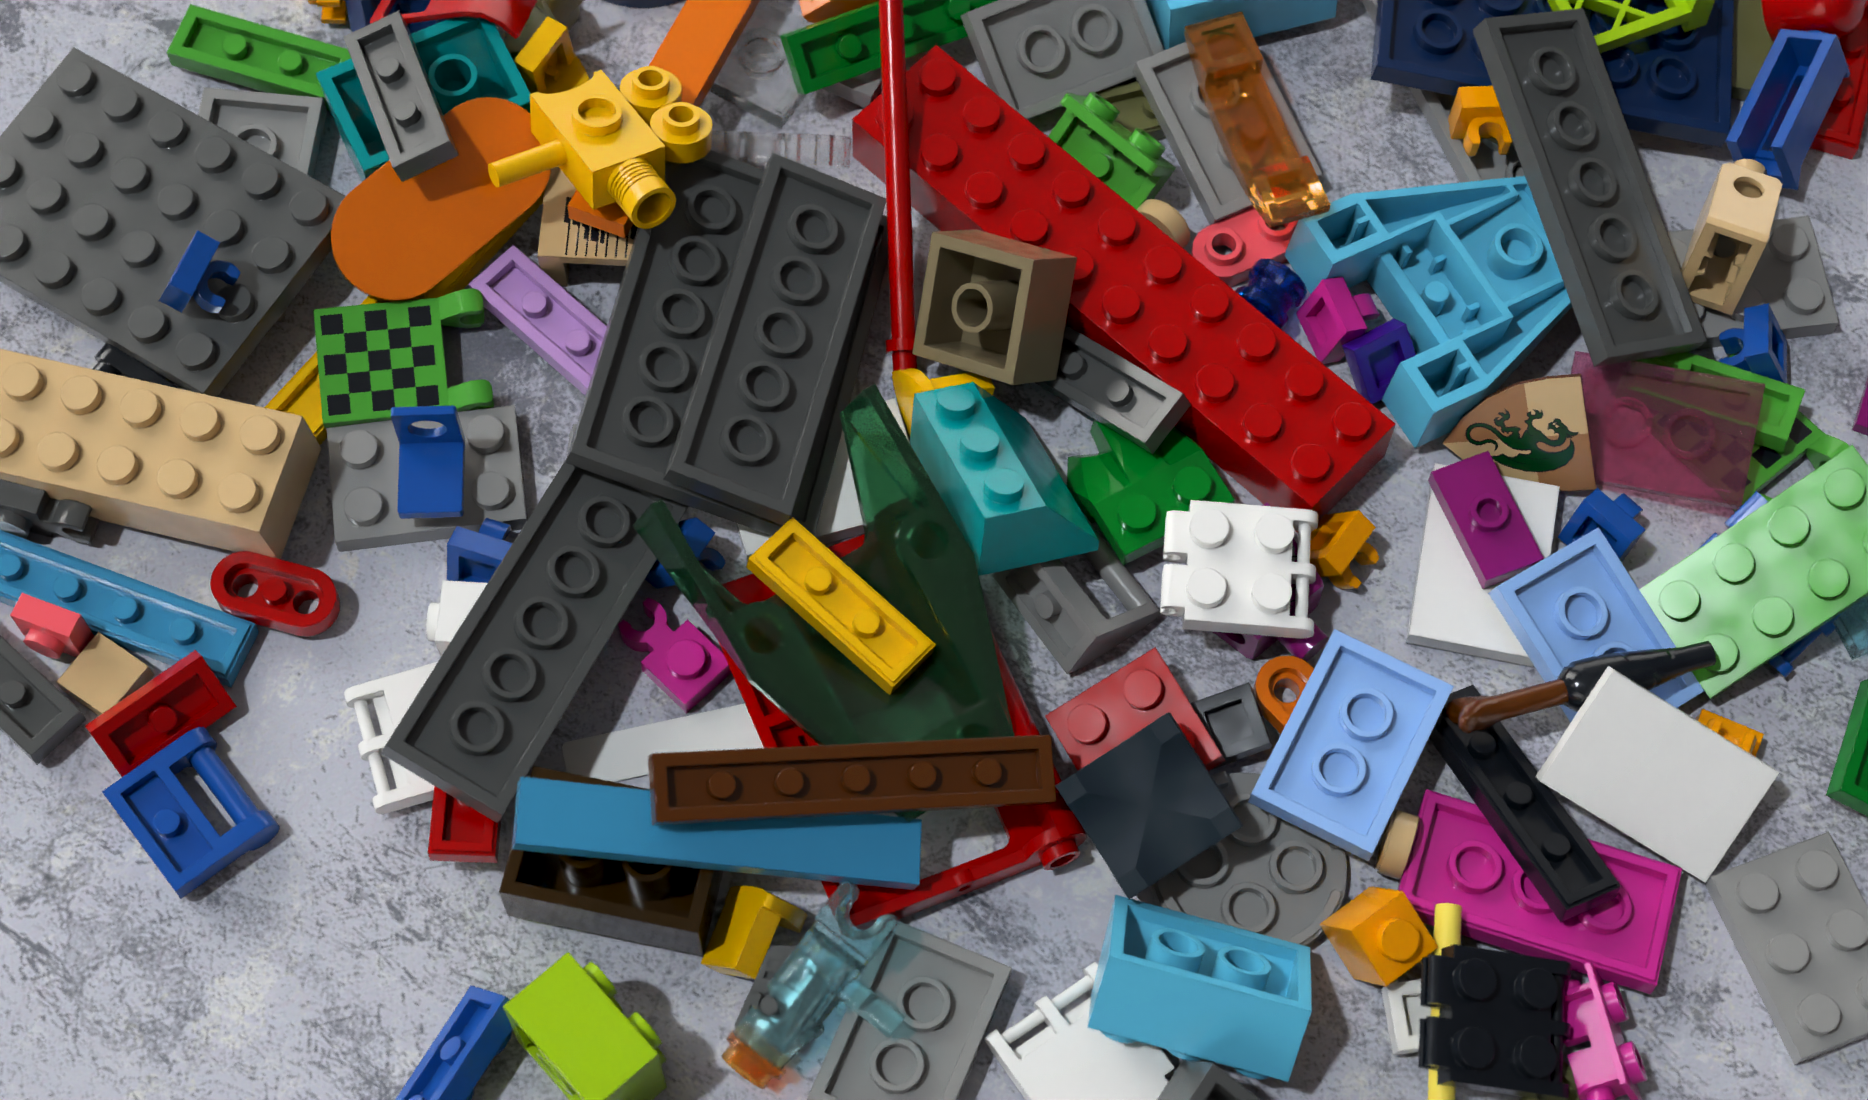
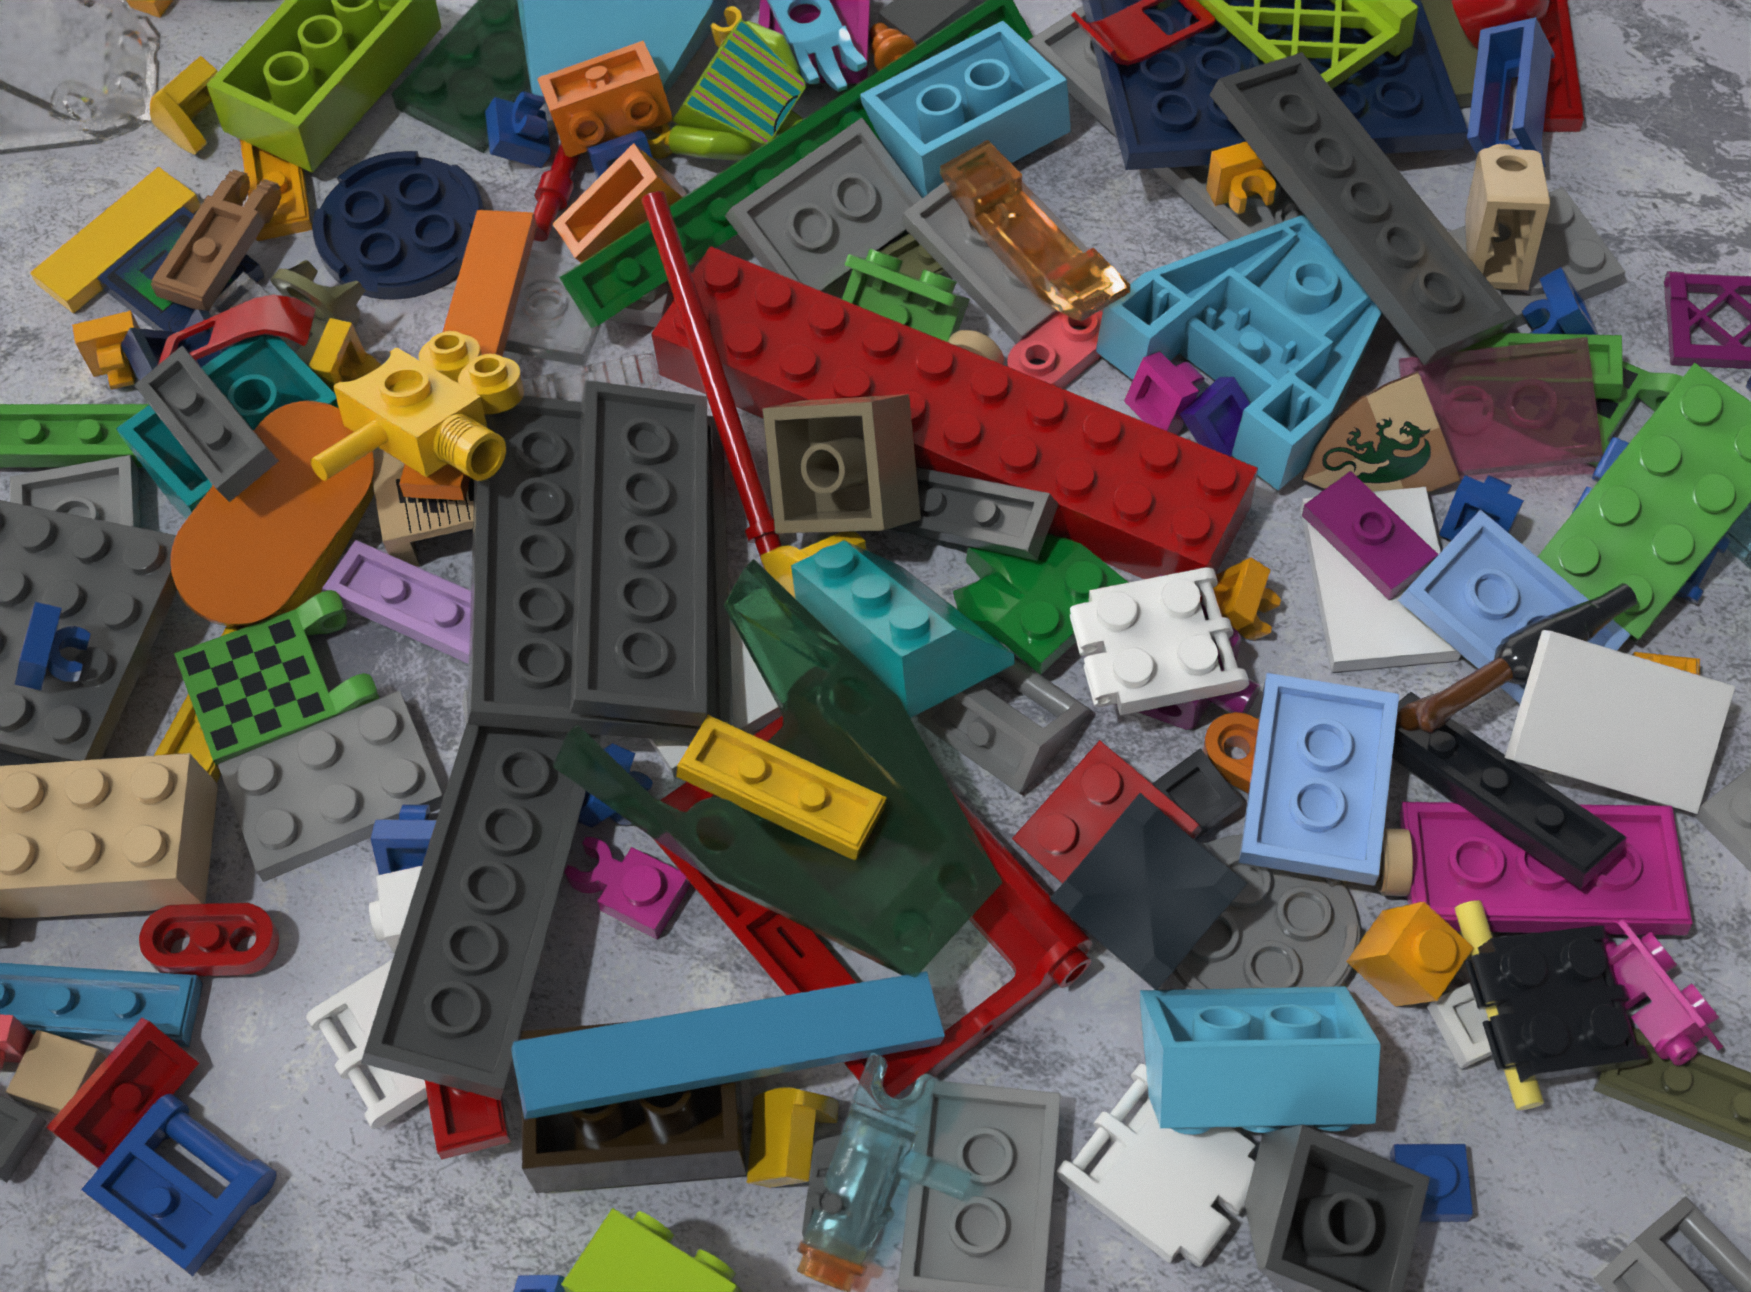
camera: 10 degrees left, 5 degrees down
blue bracket [391,405,465,519] -> none
white sticker [562,703,764,782] -> none
reddish brown plate [648,735,1056,825] -> none
clear blue wheel [1236,259,1307,330] -> none

